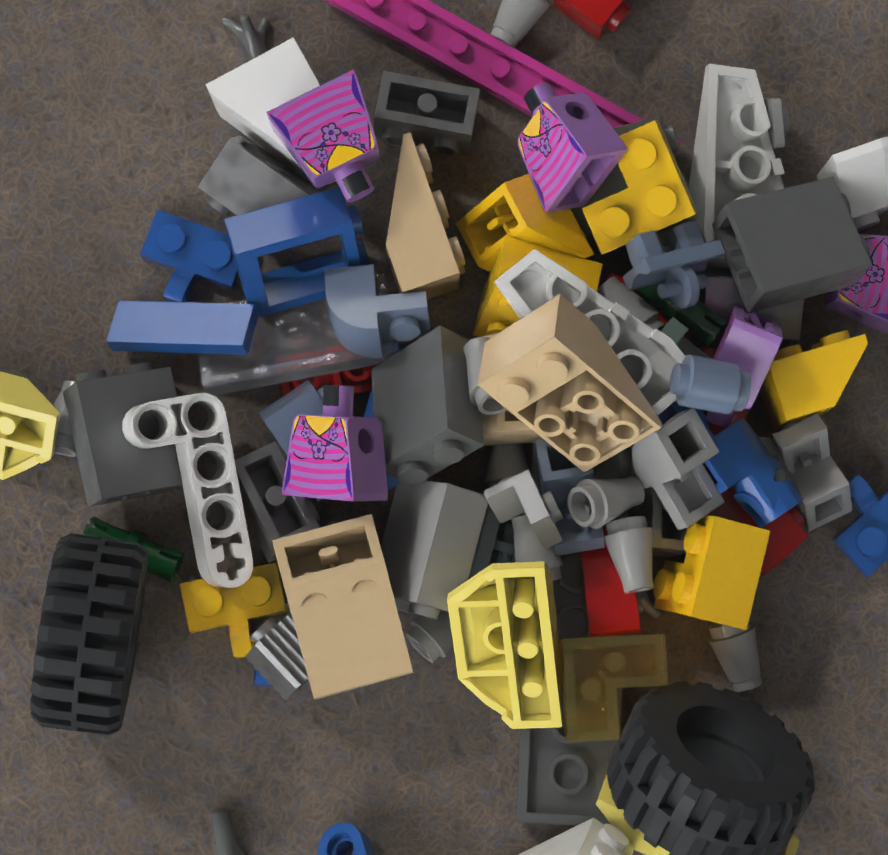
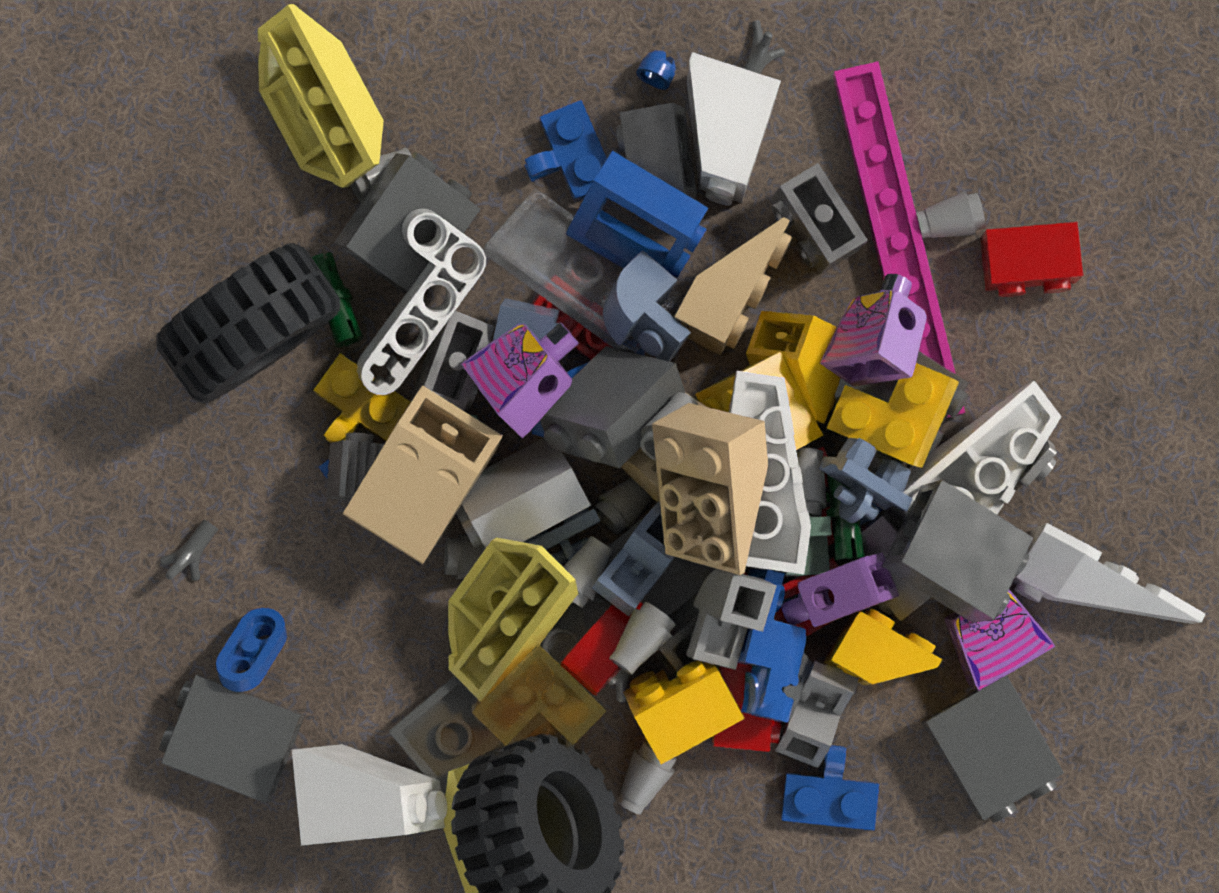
camera: 45 degrees right, 0 degrees up
tile [106,301,259,355] -> none
torso [266,69,380,203] -> none
light grey bracket [484,469,563,549] -> none
light grey cone [568,476,645,529] -> none
sand blue brick [670,355,751,414] -> none
none -> blue hinge [636,50,676,90]

